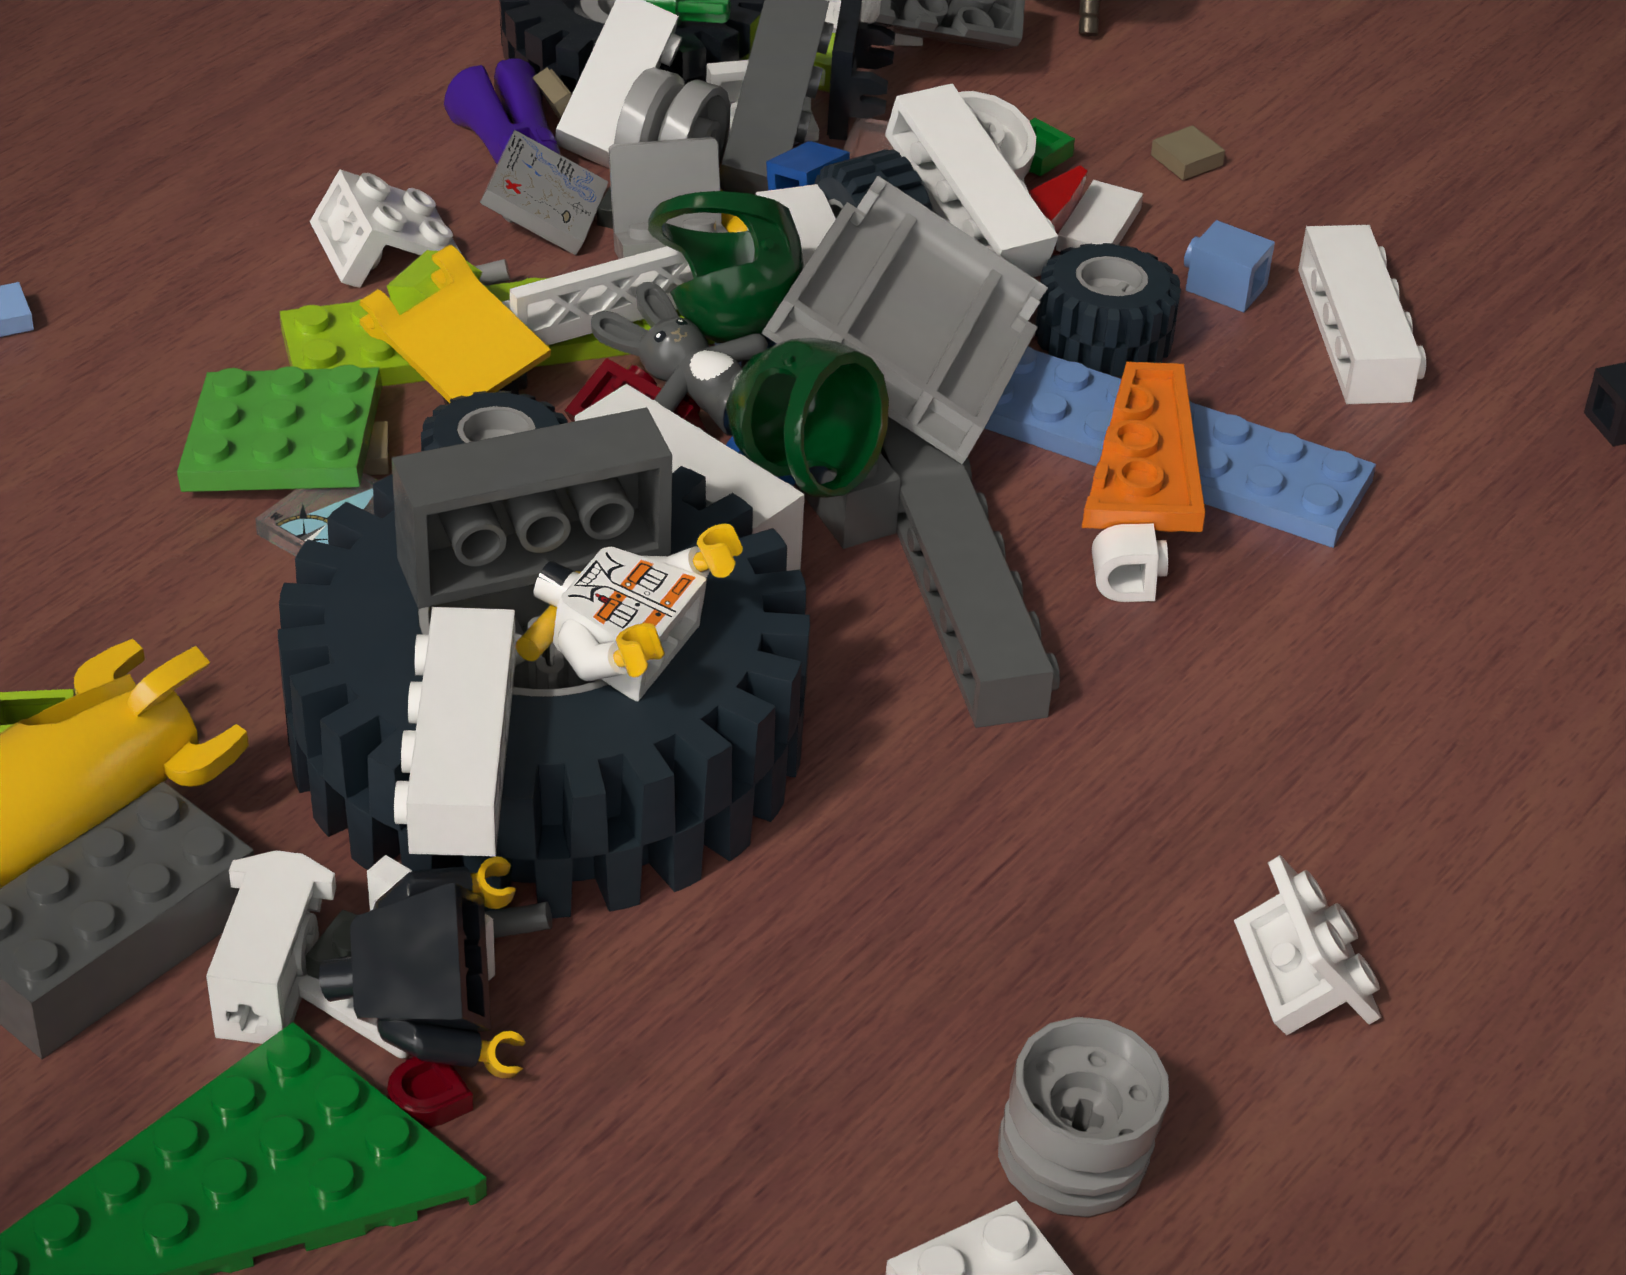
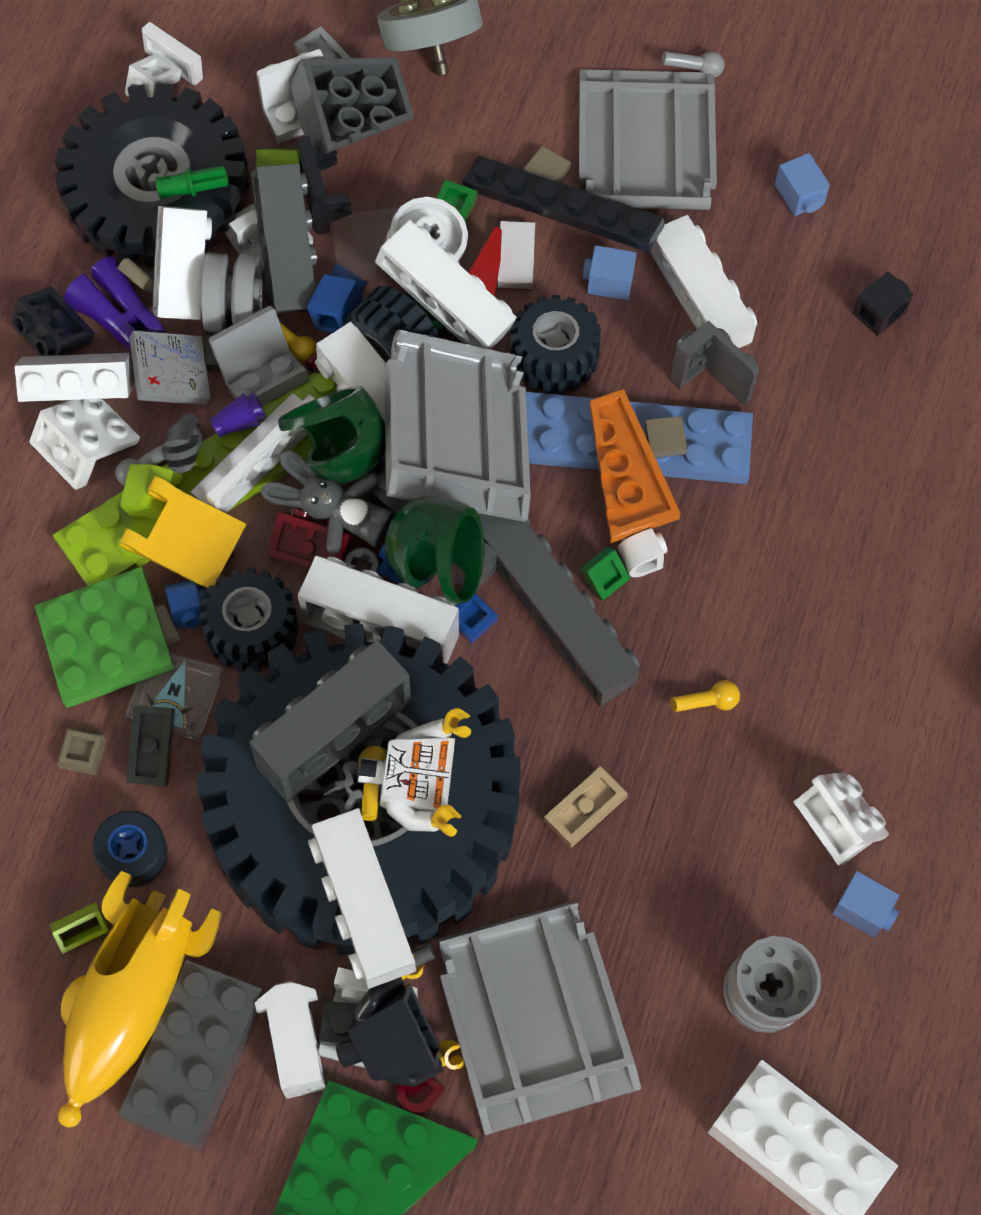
camera: 20 degrees left, 25 degrees up
none -> black bracket [11,286,95,356]
none -> white brick [15,353,133,402]
none -> dark tan tile [57,728,106,775]
none -> black wheel [92,811,168,887]
none -> pearl dark grey plate [126,705,175,786]
none -> dark grey arm [162,413,202,473]
none -> blue plate [165,580,207,628]
none -> dark purple cone [210,392,267,437]
none -> light grey piece [438,900,642,1136]
none -> blue tile [455,593,498,644]
none -> black plate [462,155,664,253]
none -> tan plate [544,766,628,849]
none -> light grey piece [578,69,717,210]
none -> green plate [580,546,631,601]
none -> dark tan tile [644,416,687,458]
none -> light grey bar [662,51,725,77]
none -> dark grey bracket [670,320,759,405]
none -> yellow bar [670,680,740,712]
none -> medium blue brick [775,153,830,217]
none -> medium blue brick [832,871,900,938]

